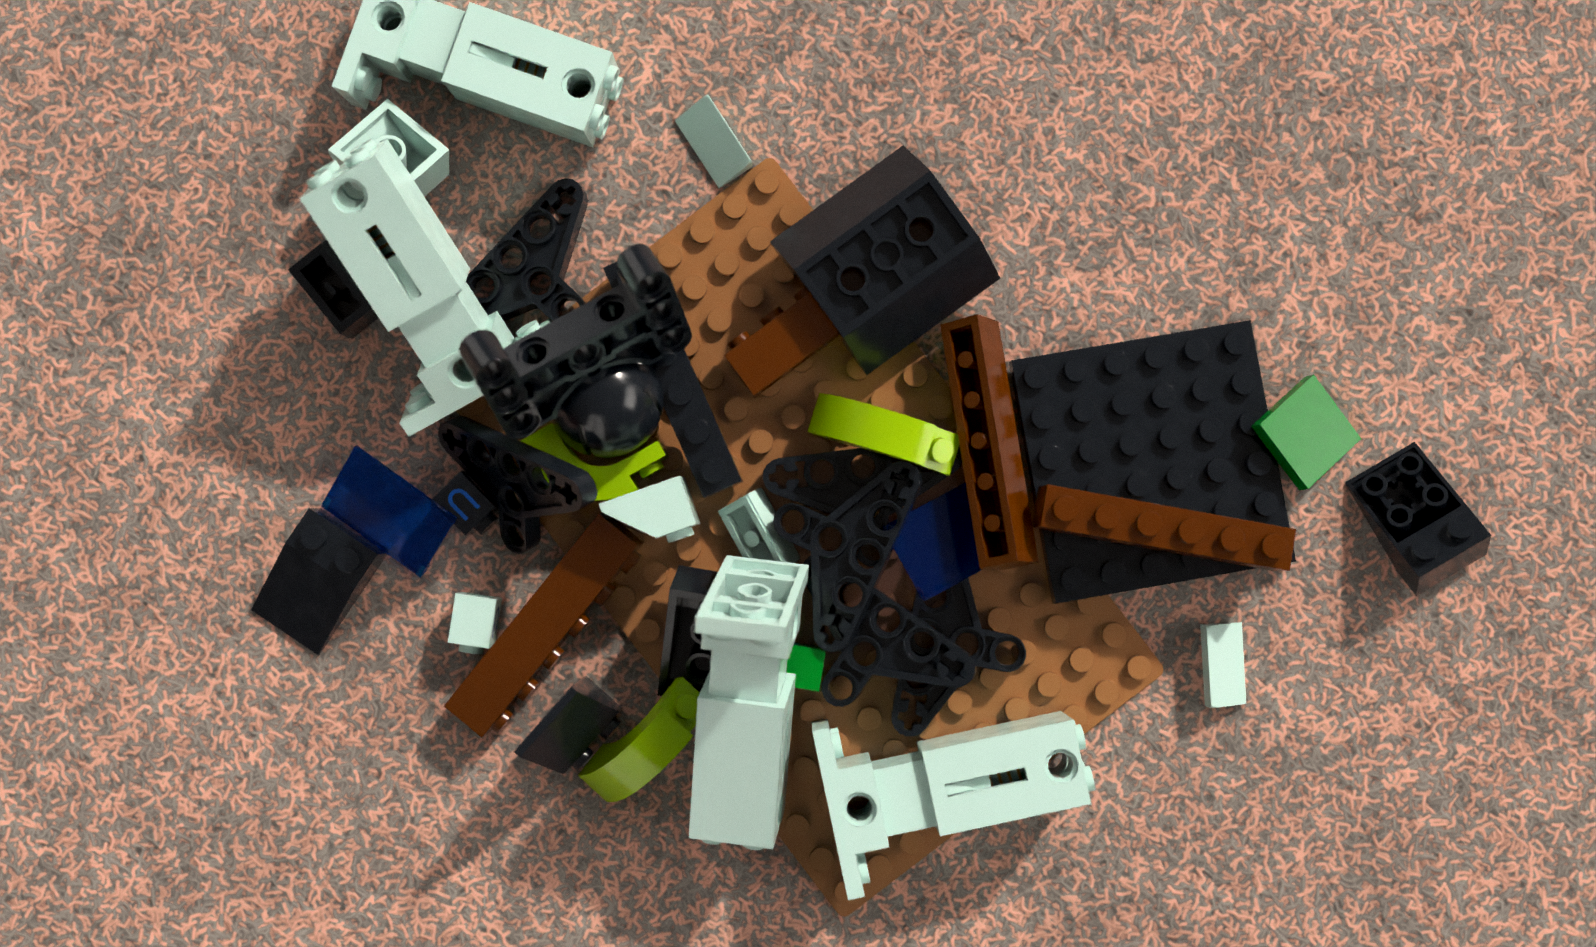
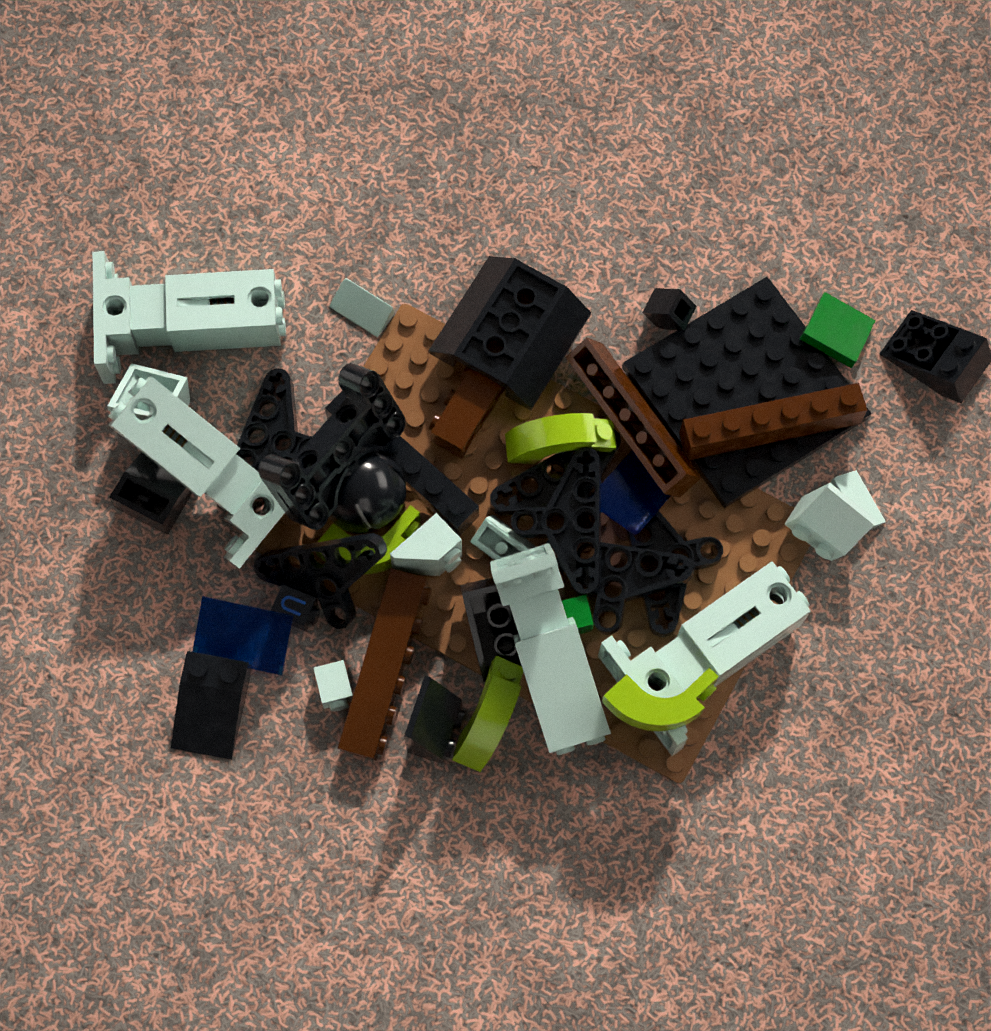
camera: 25 degrees left, 15 degrees down
none -> lime arch [602,667,719,731]
none -> black brick [642,288,697,331]
none -> light aqua slope [785,483,877,561]

